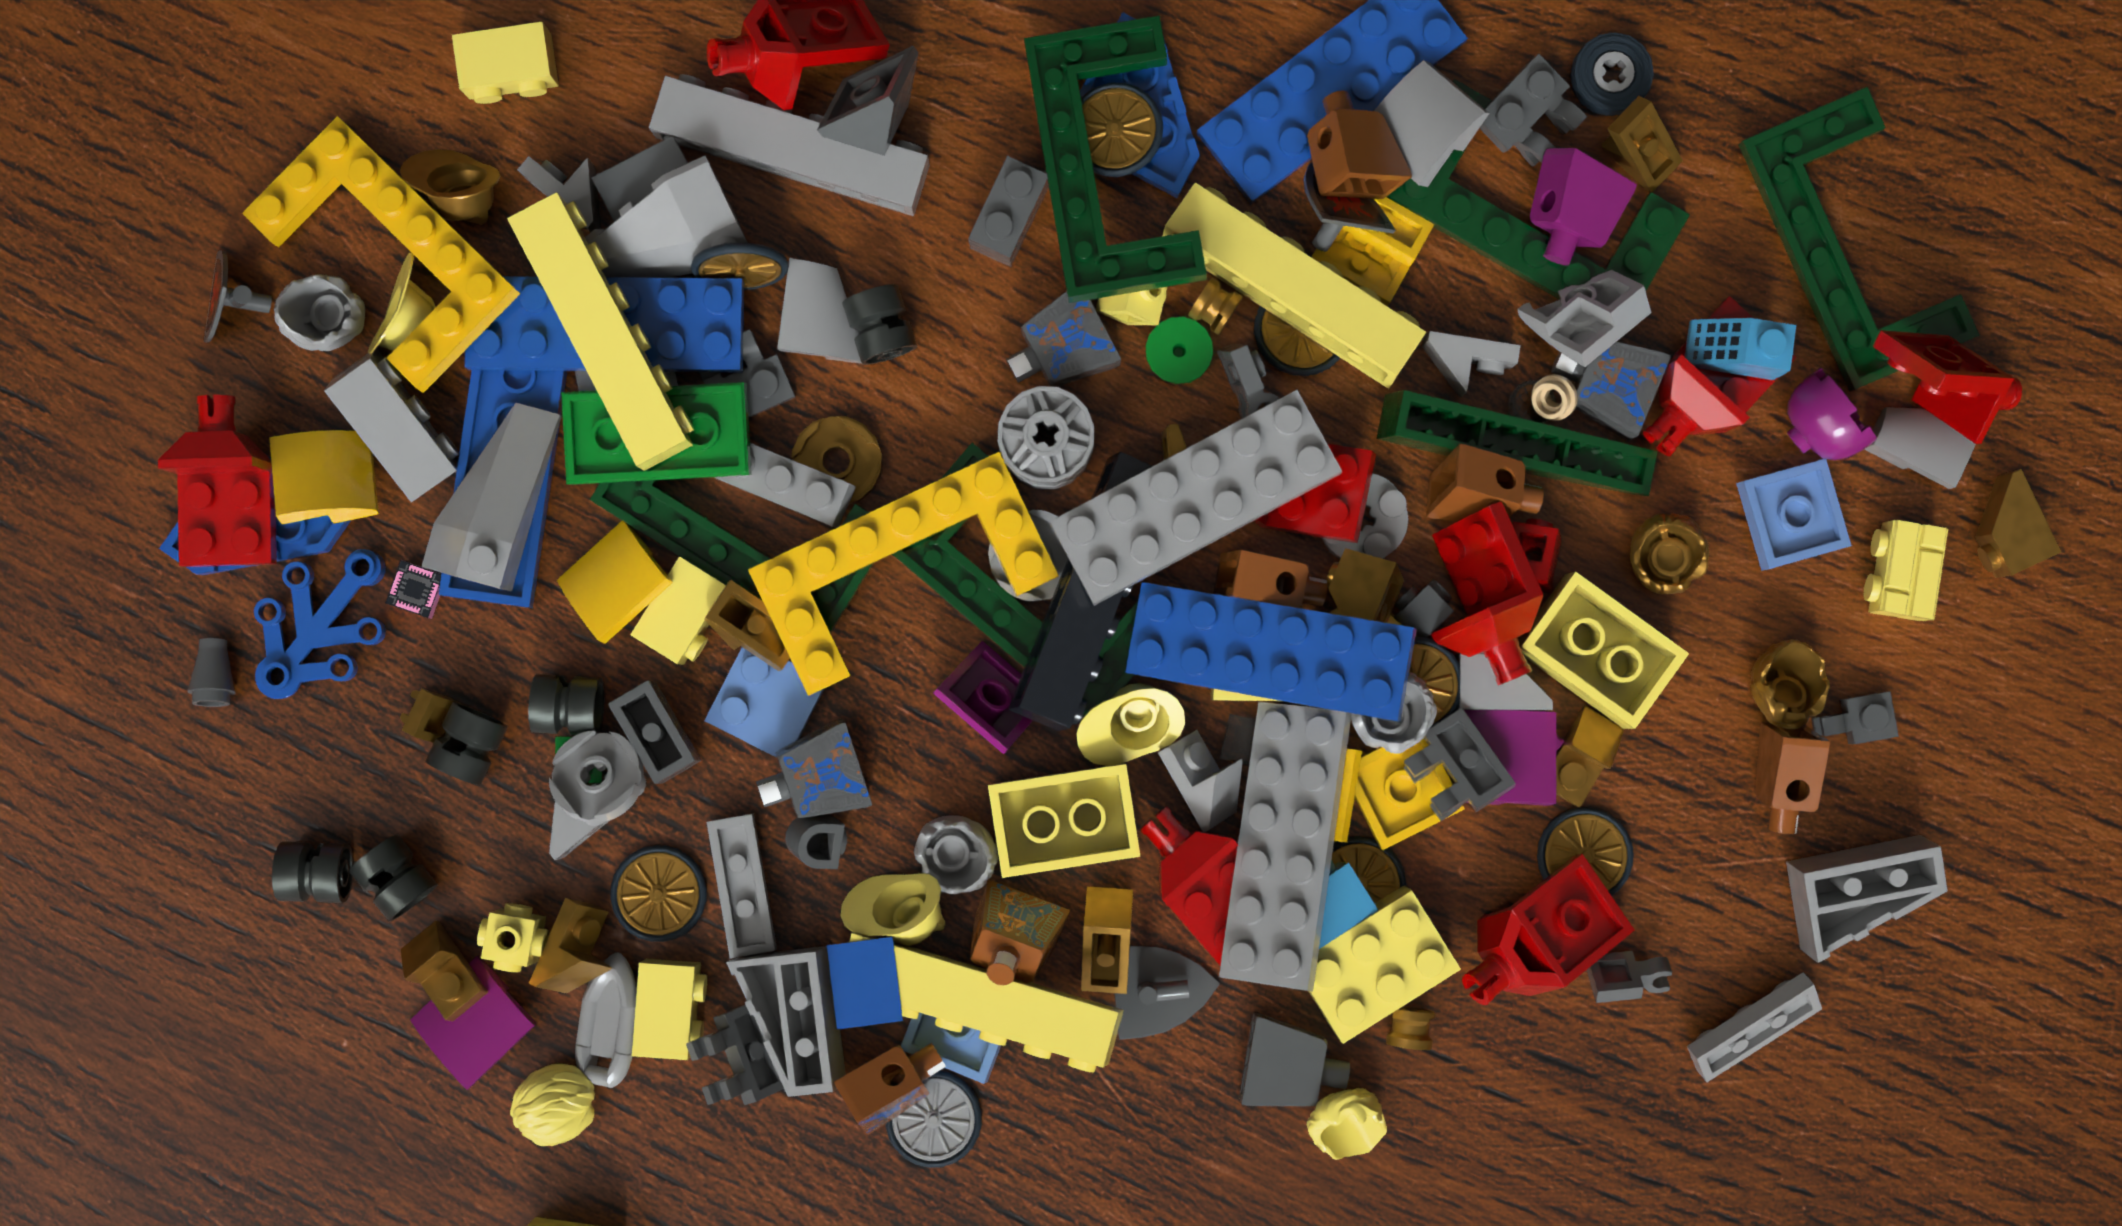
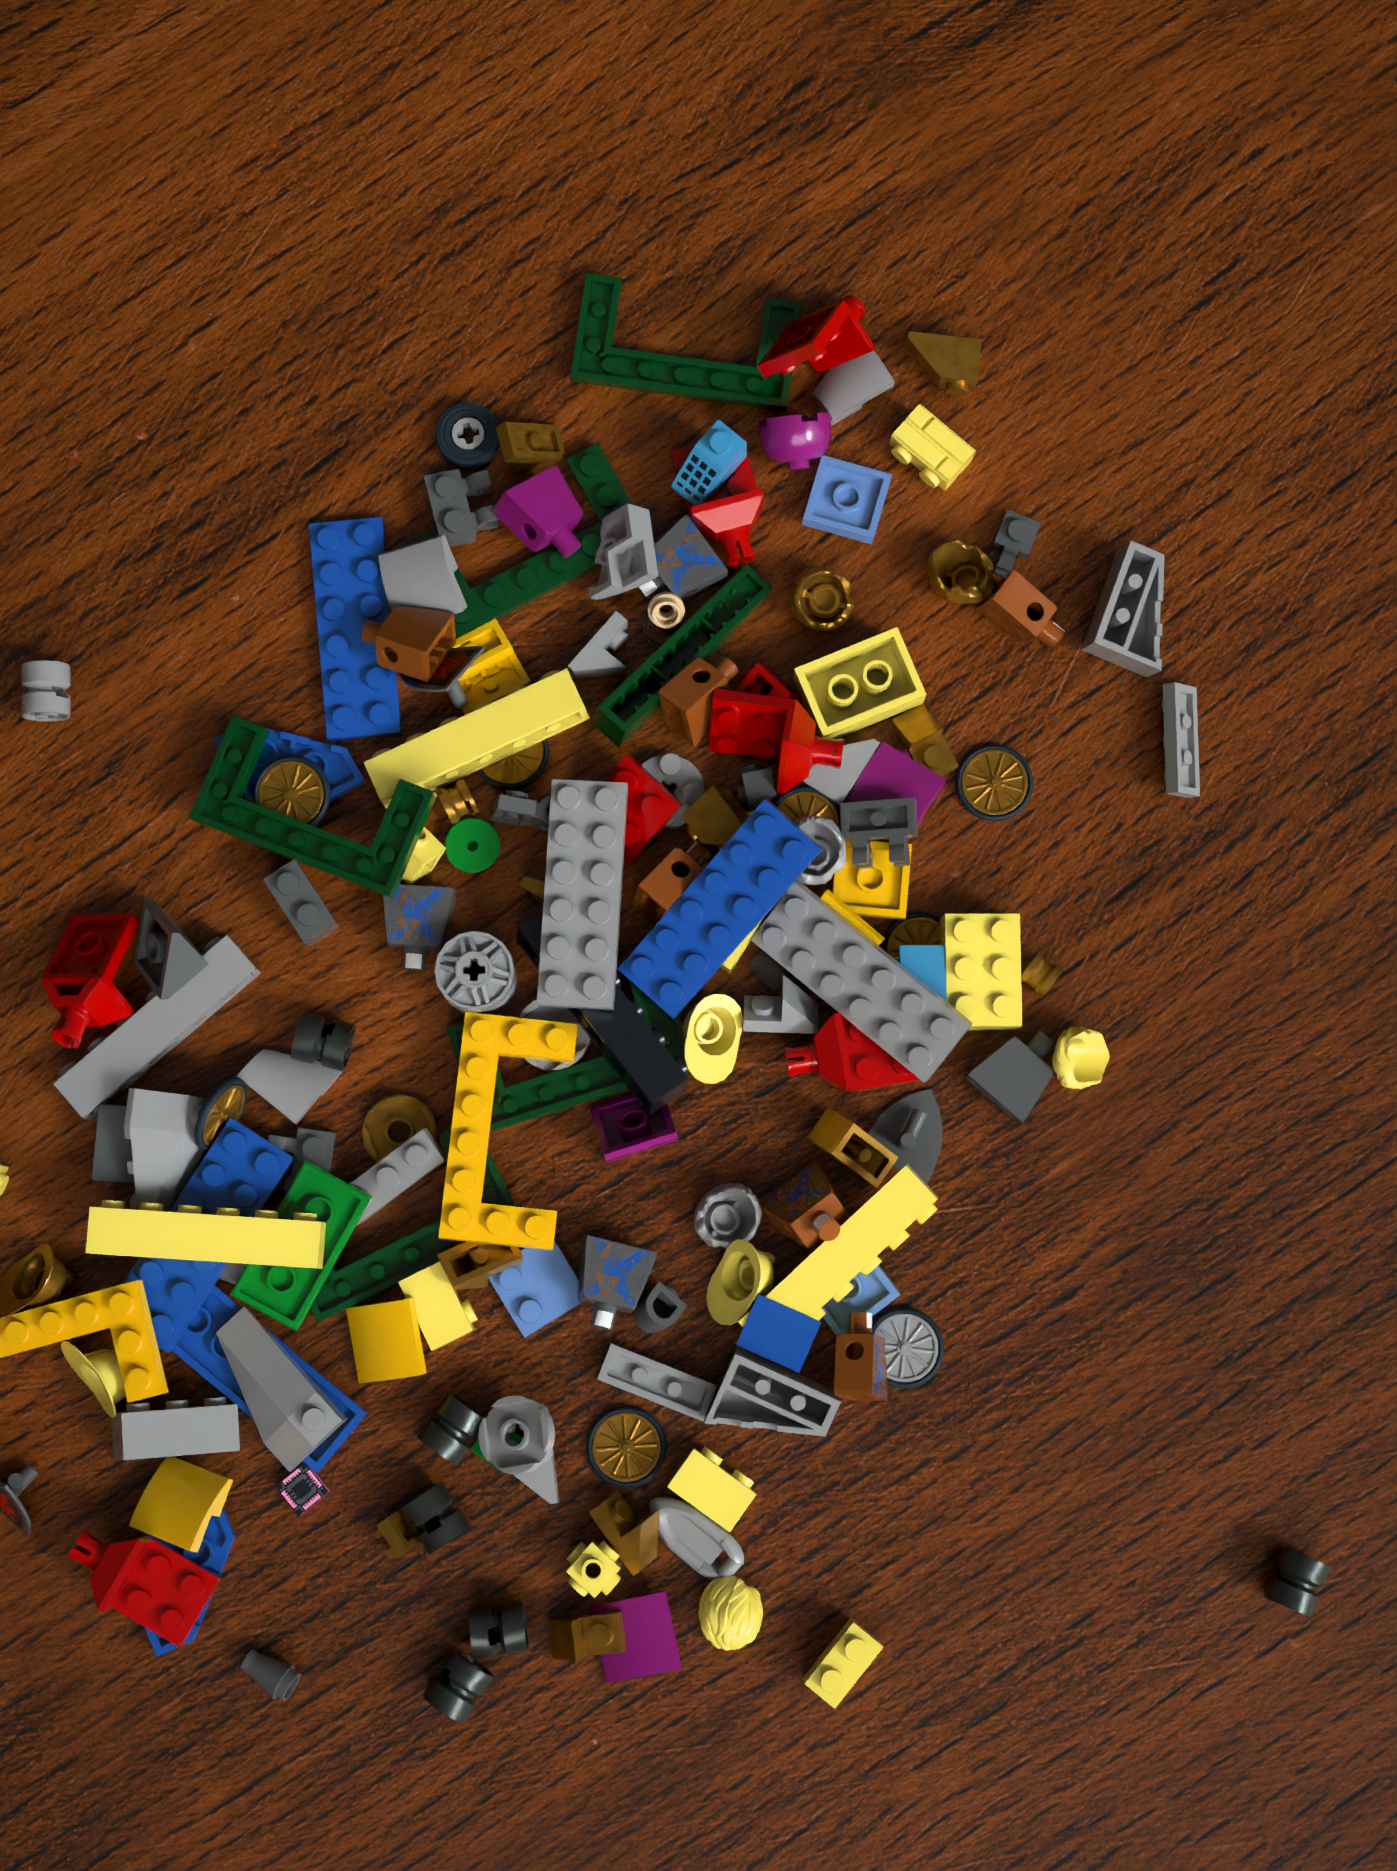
camera: 60 degrees left, 5 degrees down
blue plant [254,549,386,699] -> none
light grey hair [274,274,365,351] -> none
light grey slope [517,156,601,233] -> none
dark grey brick [608,680,702,784] -> none
dark grey plate [686,1004,784,1105] -> none
light yellow brick [988,763,1140,878] -> none
red plate [1462,854,1635,1005] -> none
dark grey plate [1587,951,1672,1003] -> none

